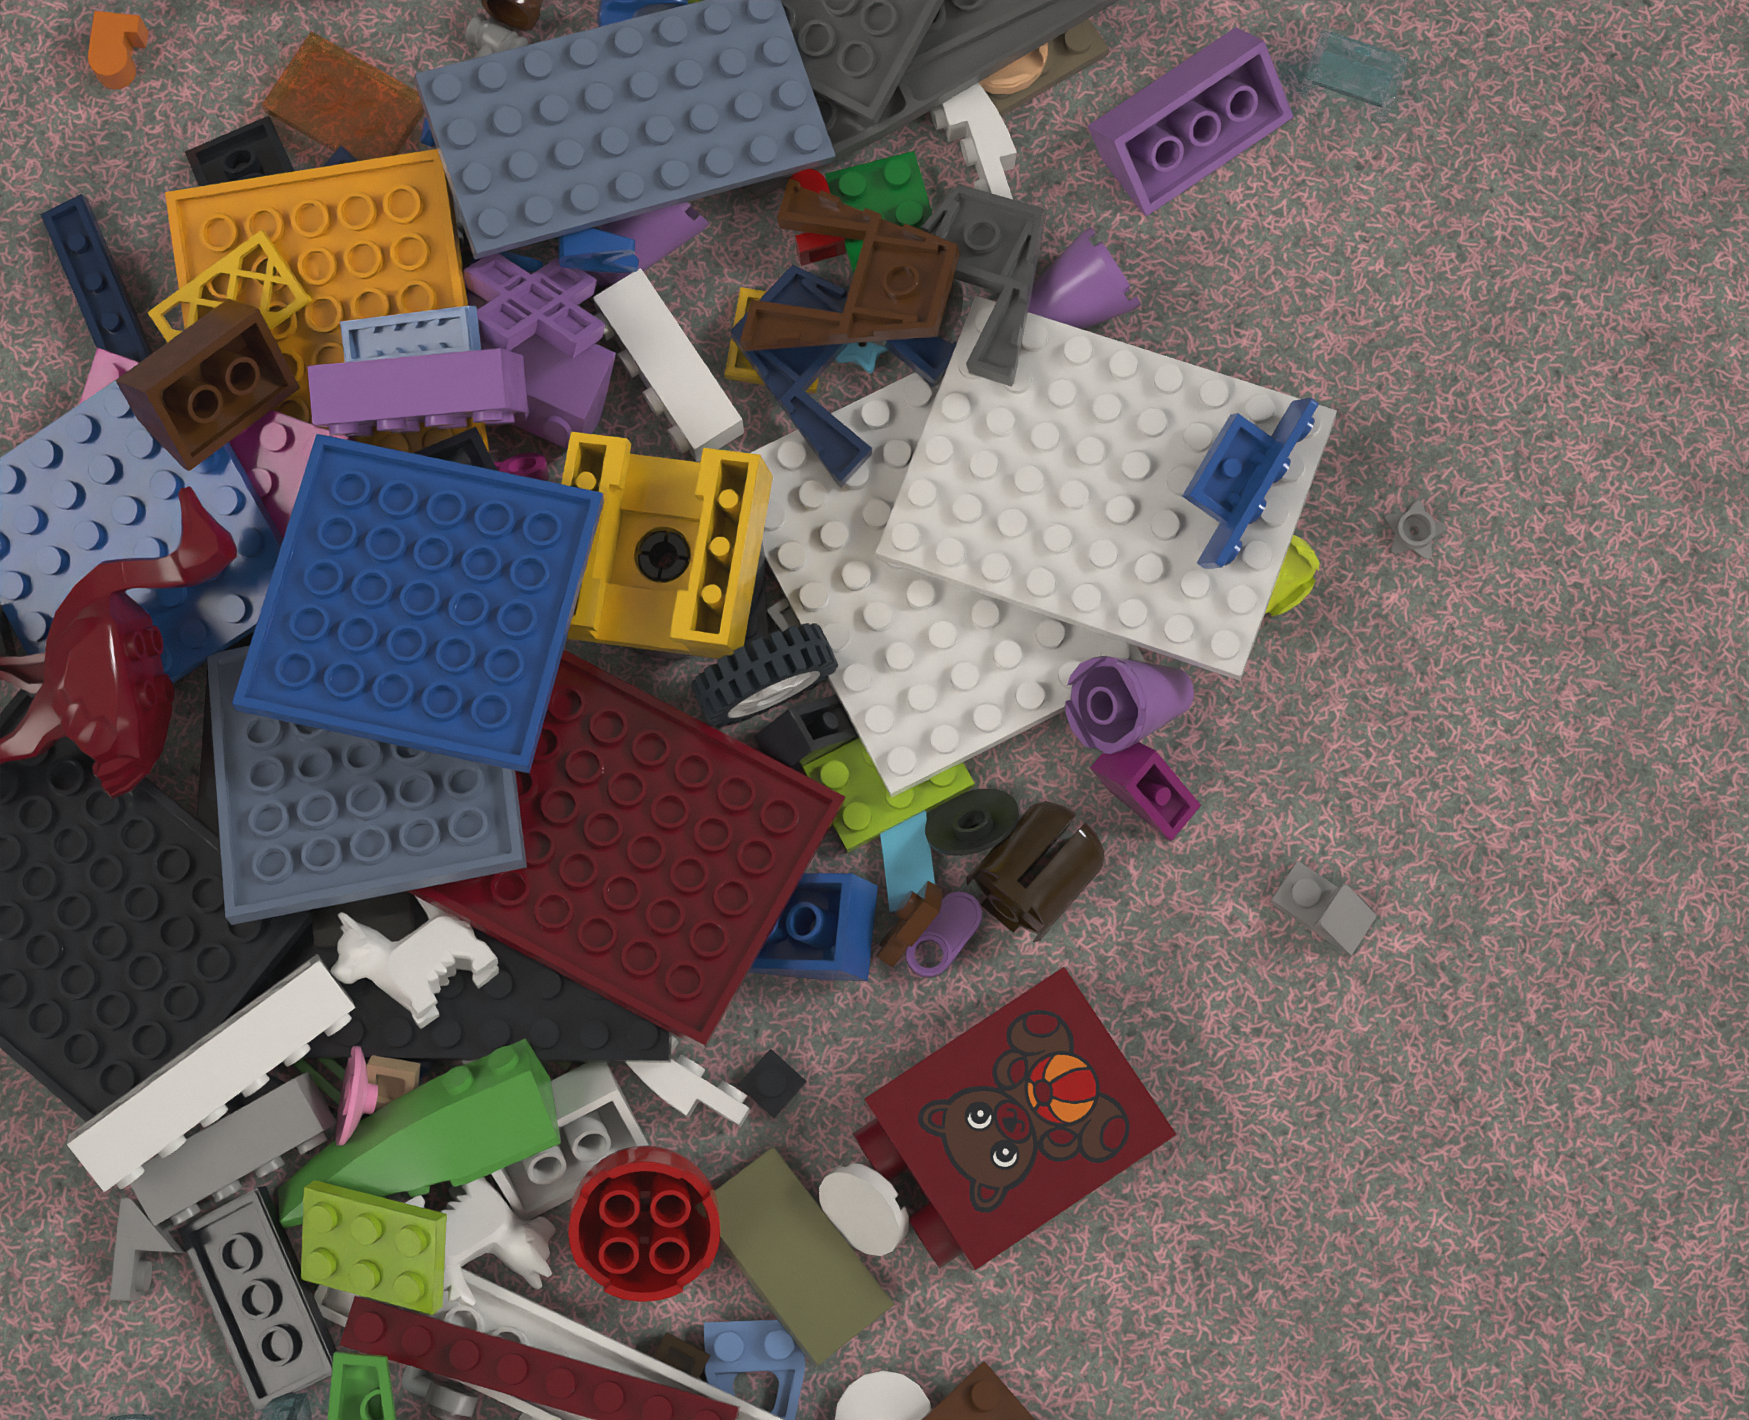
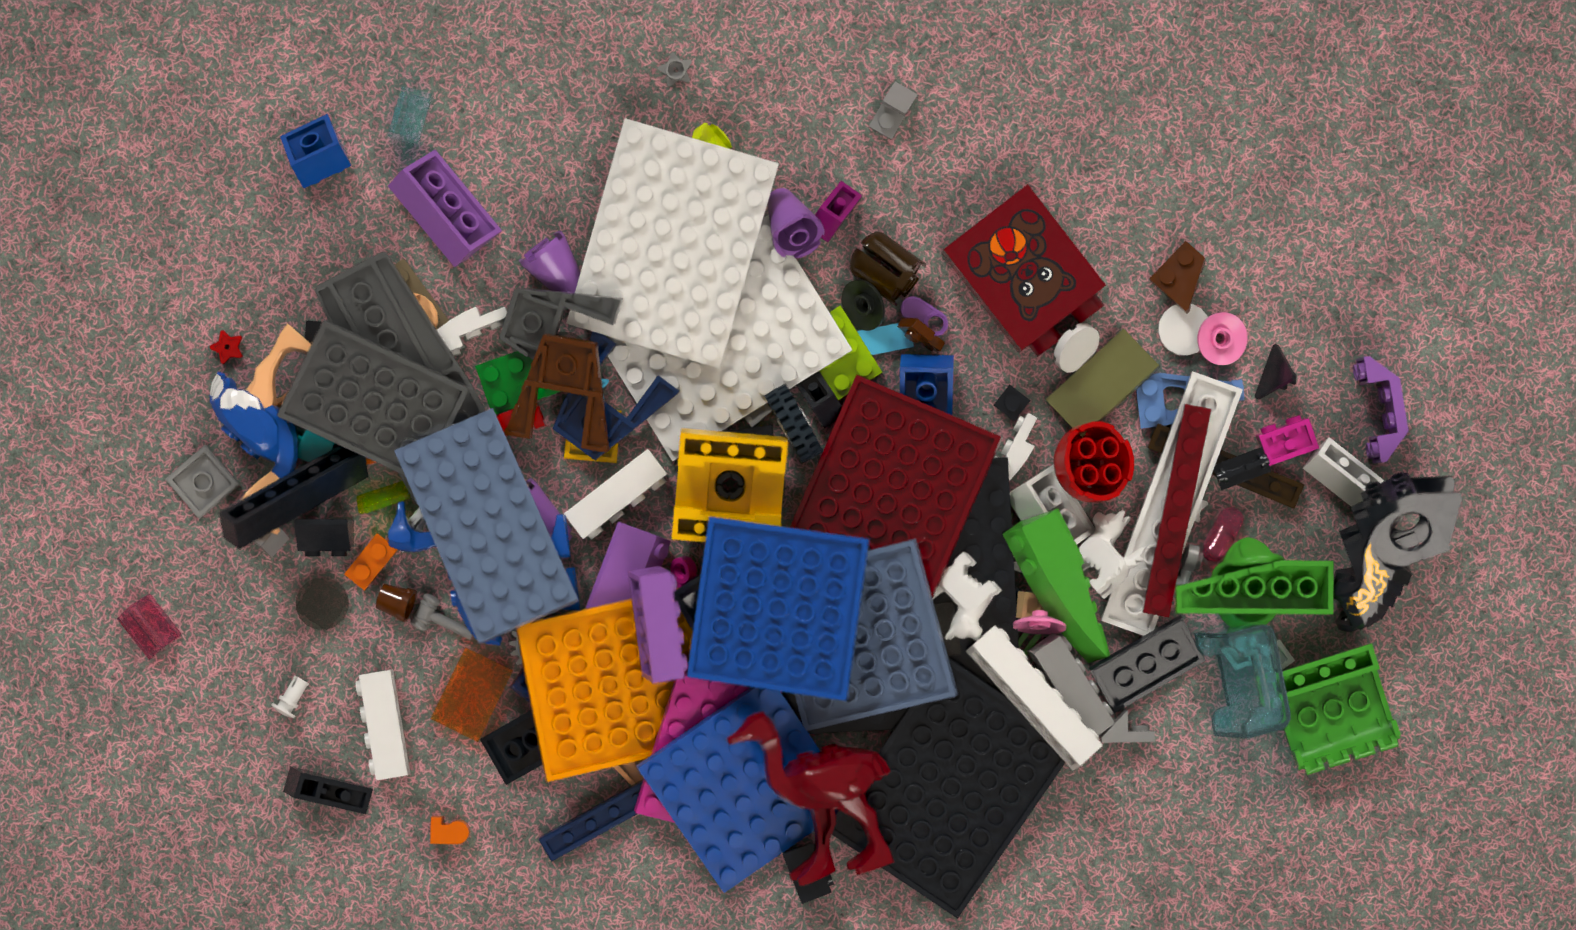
camera: 90 degrees left, 10 degrees up
reddish brown slope [115,299,300,471] -> none
yellow window [147,230,312,342] -> none
lime plate [301,1180,447,1315] -> none
medium blue plate [340,306,481,362] -> none
medium lavender plate [463,253,605,358] -> none
blue bracket [1182,397,1319,569] -> none

